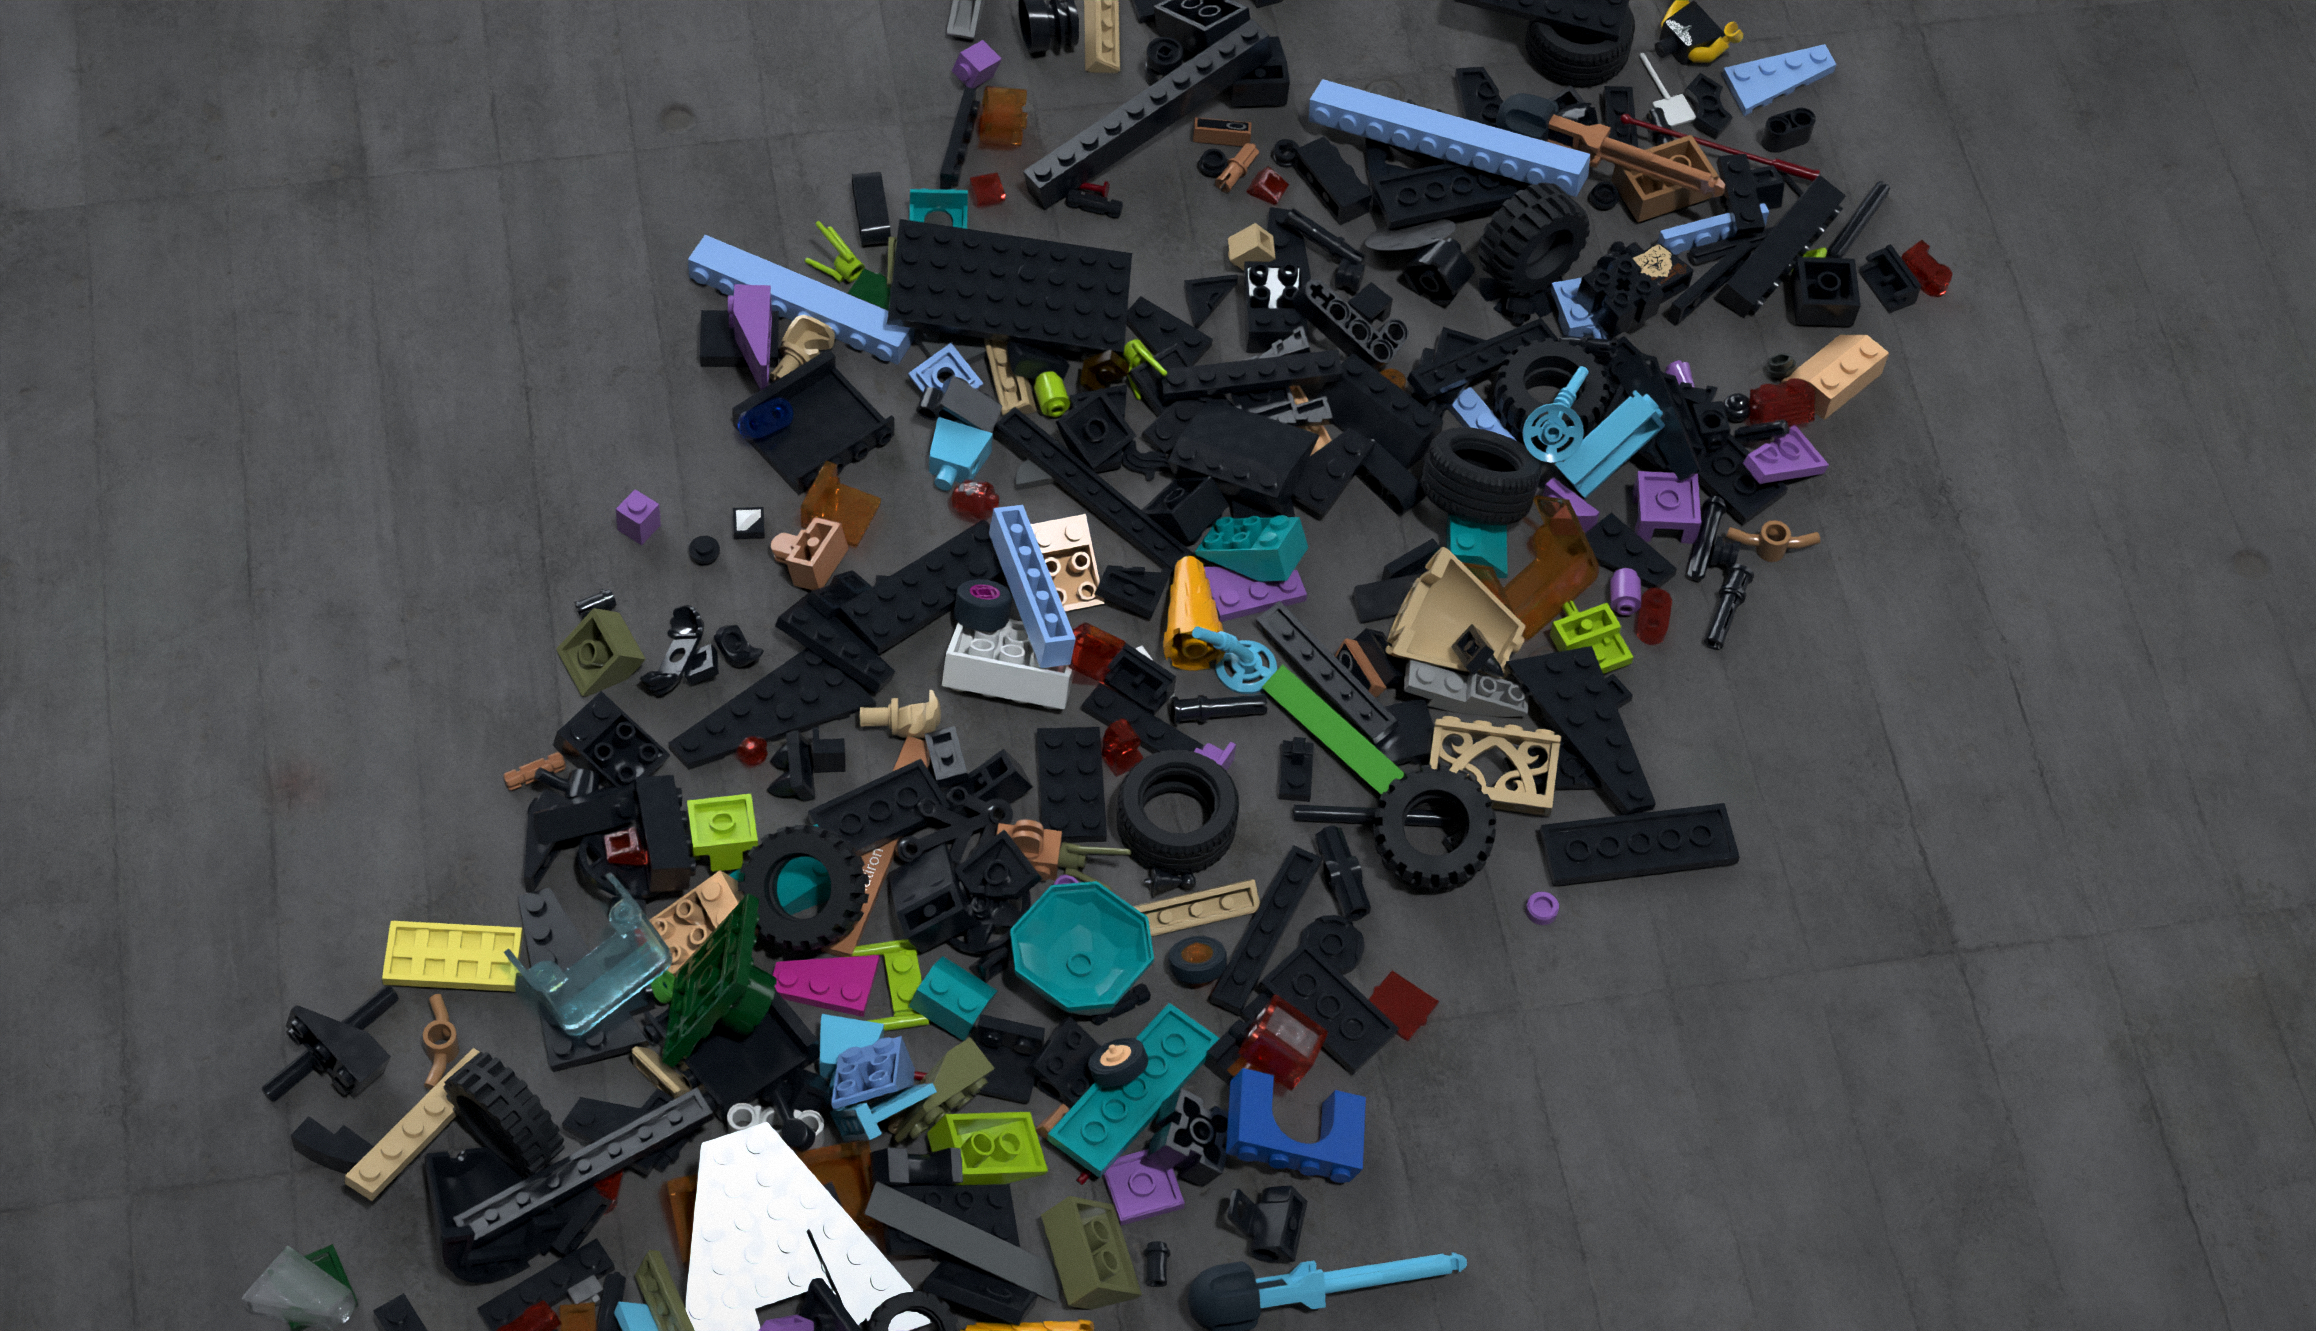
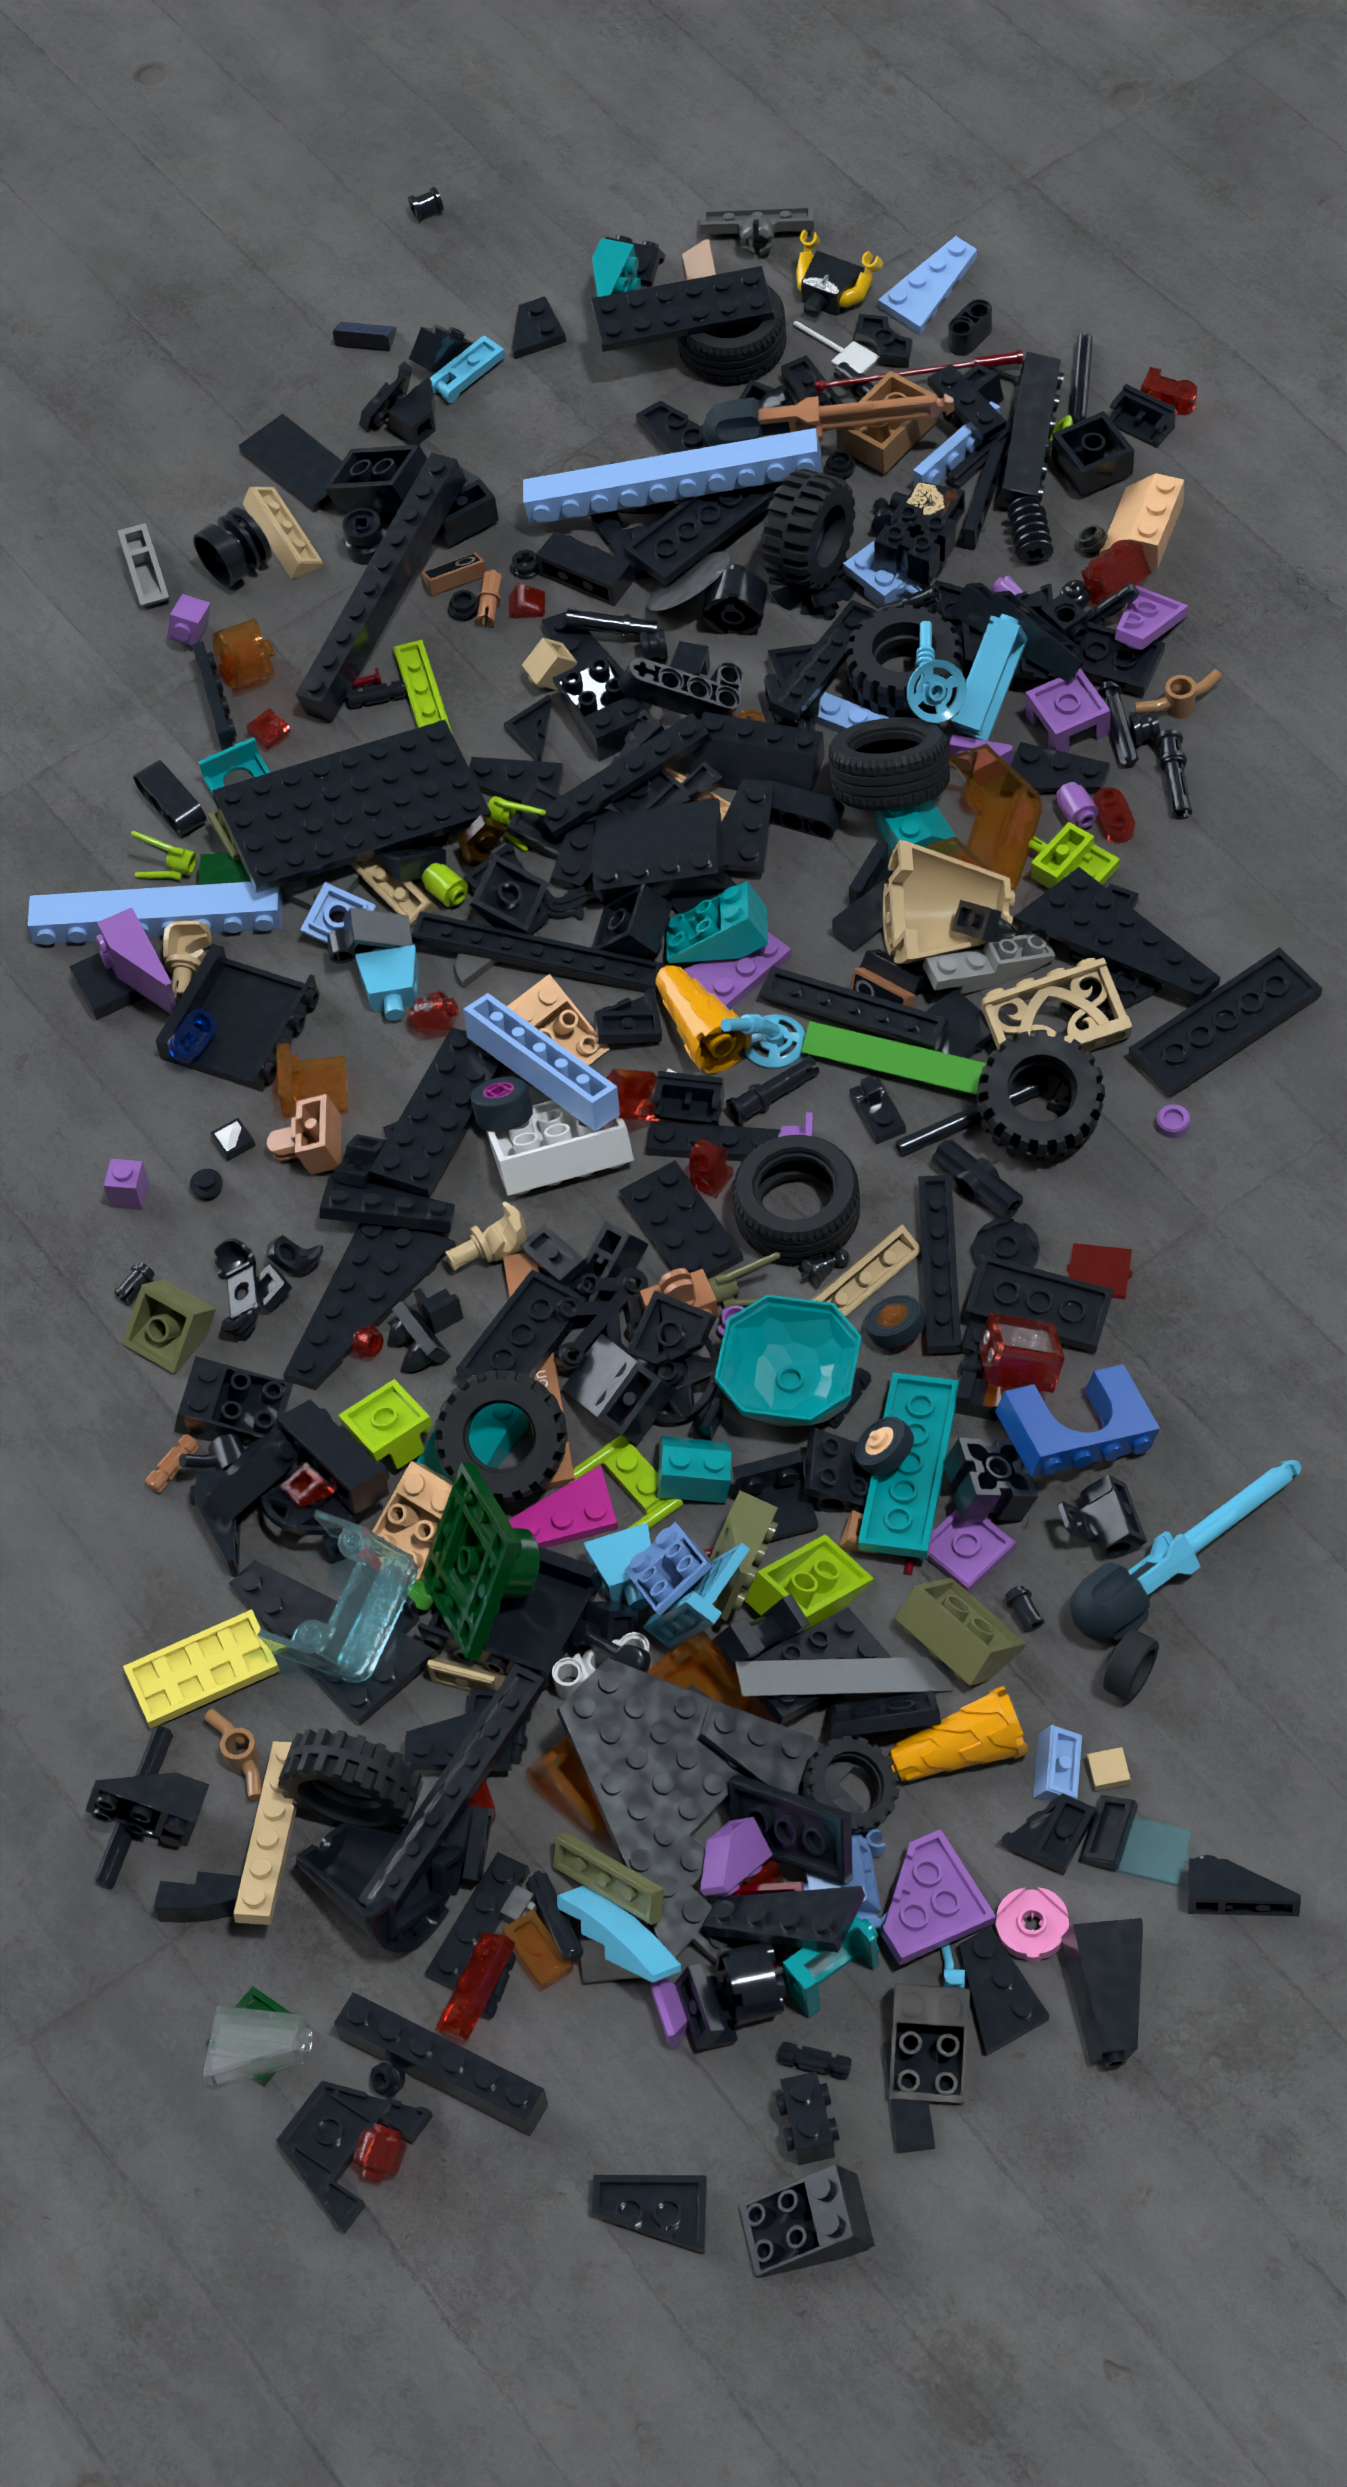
camera: 15 degrees left, 0 degrees up
none -> lime tile [393,640,452,732]
none -> black piece [1007,496,1054,563]

